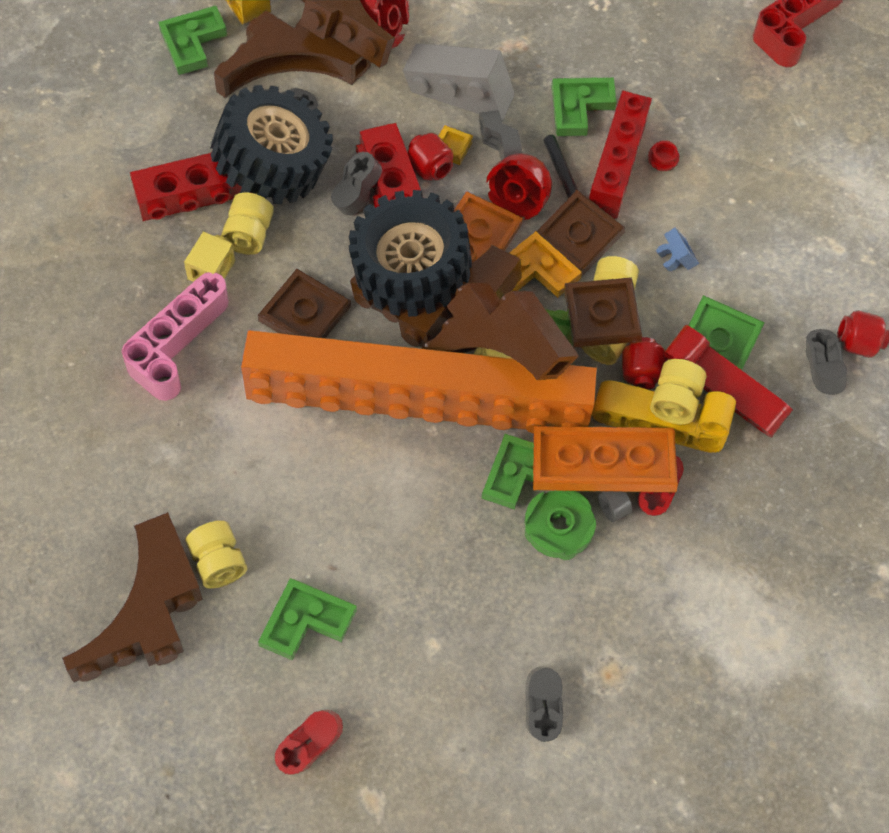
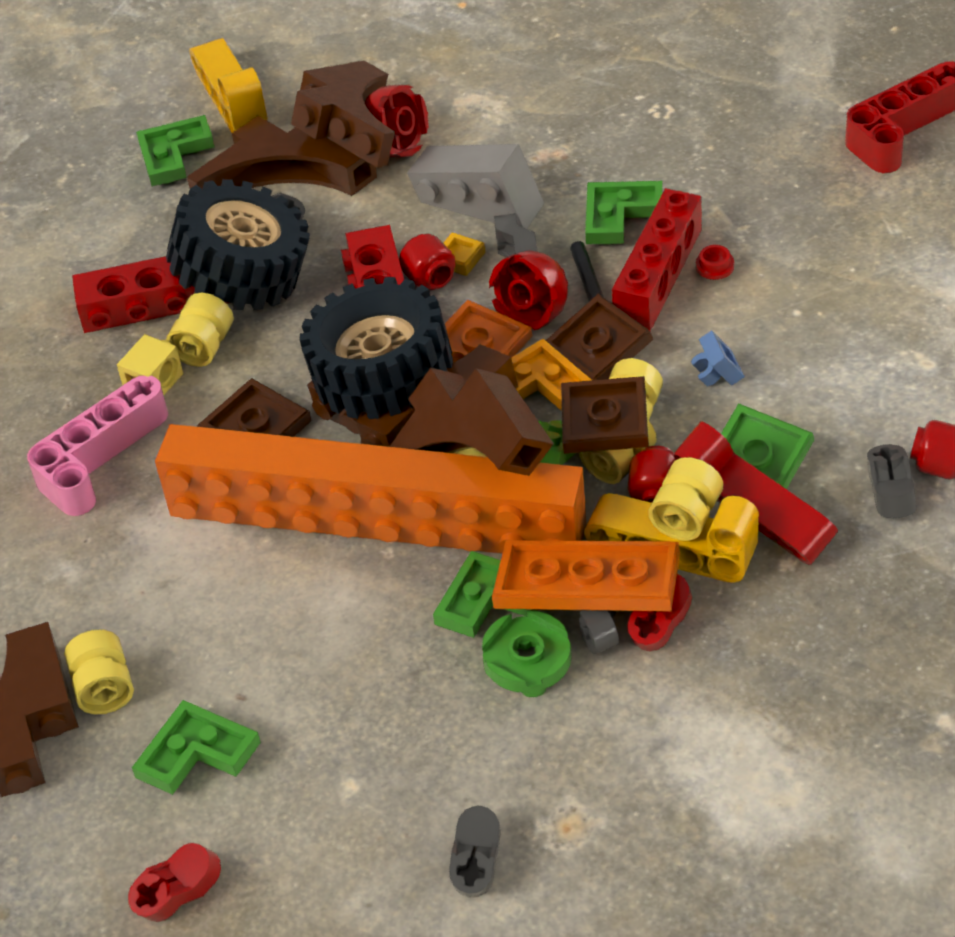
camera: 15 degrees right, 15 degrees down
dark grey piece [331,152,382,215] -> none

